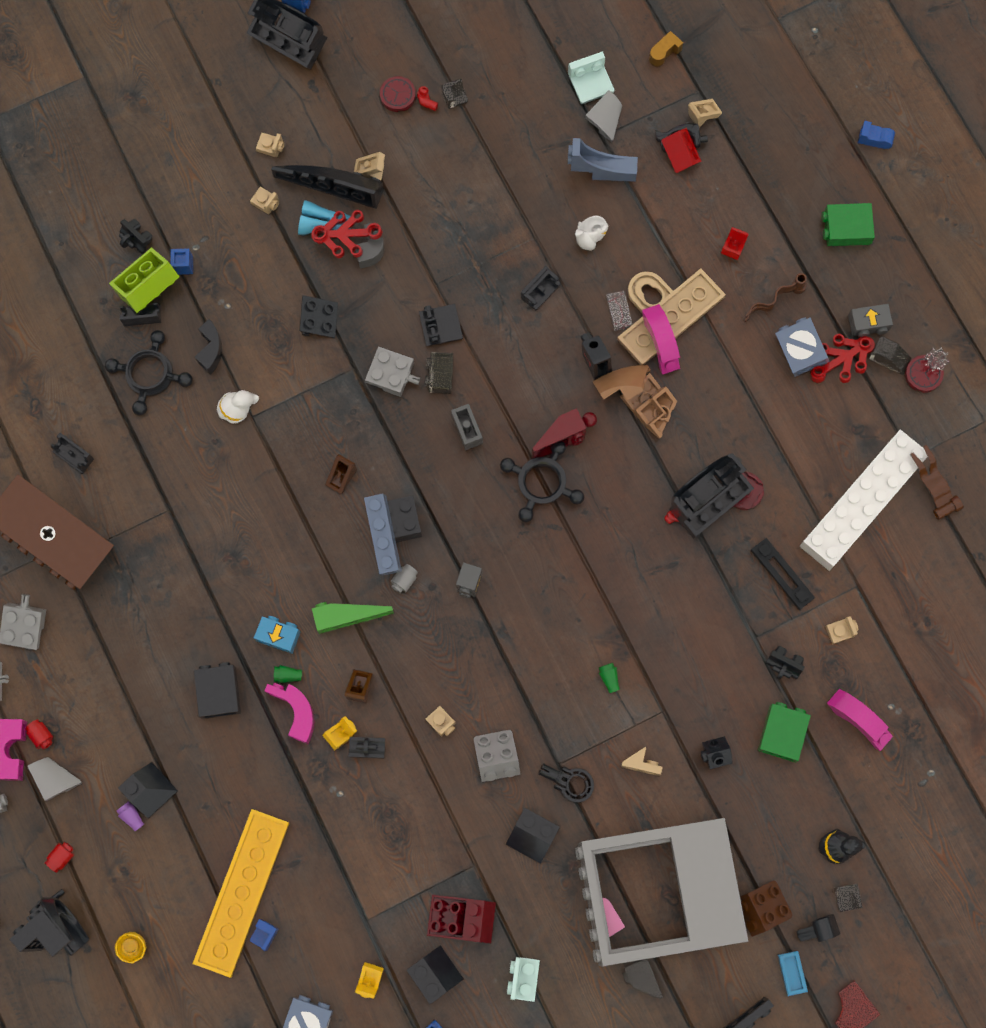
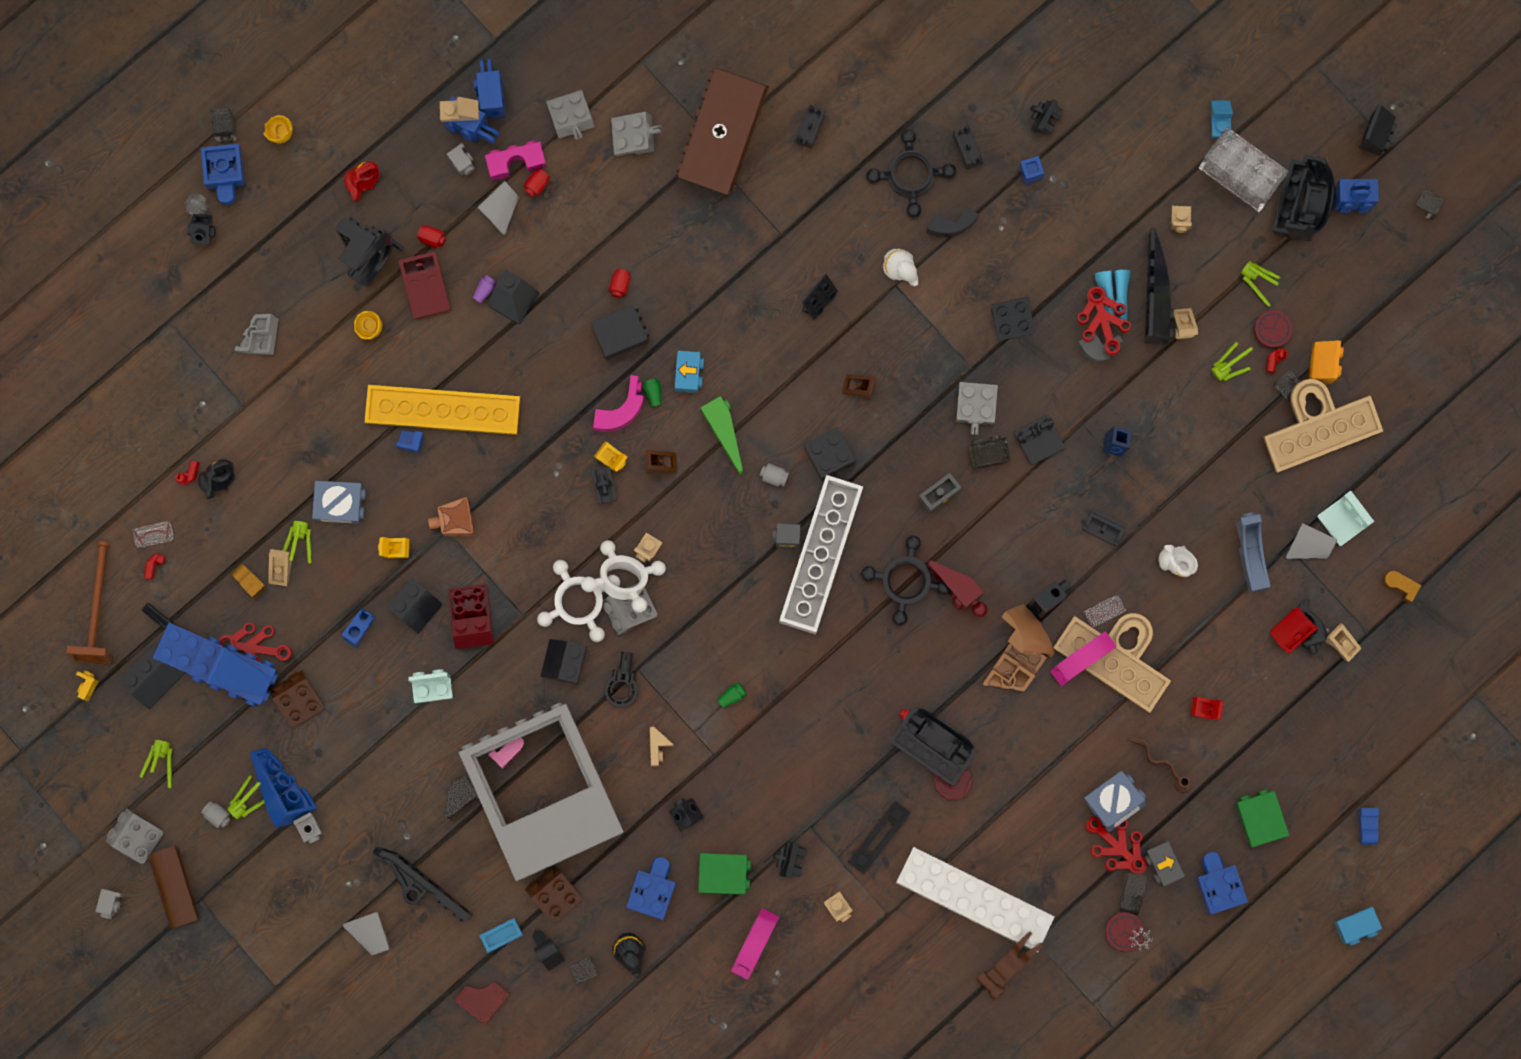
camera: 75 degrees right, 5 degrees up
lime brick [109,247,179,313] -> none
tan bracket [250,187,279,215] -> none
sand blue brick [364,494,402,575] -> none
none -> dark red slope [398,251,451,319]
none -> torso [428,497,475,536]
none -> white piece [537,560,620,642]
none -> white piece [581,540,666,613]
none -> red brick [608,269,631,299]
none -> blue brick [626,858,676,920]
none -> white brick [779,475,863,635]
none -> black hinge [802,274,838,320]
none -> dark blue brick [1103,426,1132,456]
none -> blue brick [1195,852,1248,915]
none -> clear brick [1199,127,1289,212]
none -> dark azure slope [1211,101,1233,138]
none -> lime plant [1211,342,1253,381]
none -> lime plant [1241,261,1280,307]
none -> tan plate [1263,379,1383,473]
none -> light orange slope [1309,340,1344,386]
none -> dark azure brick [1334,907,1382,946]

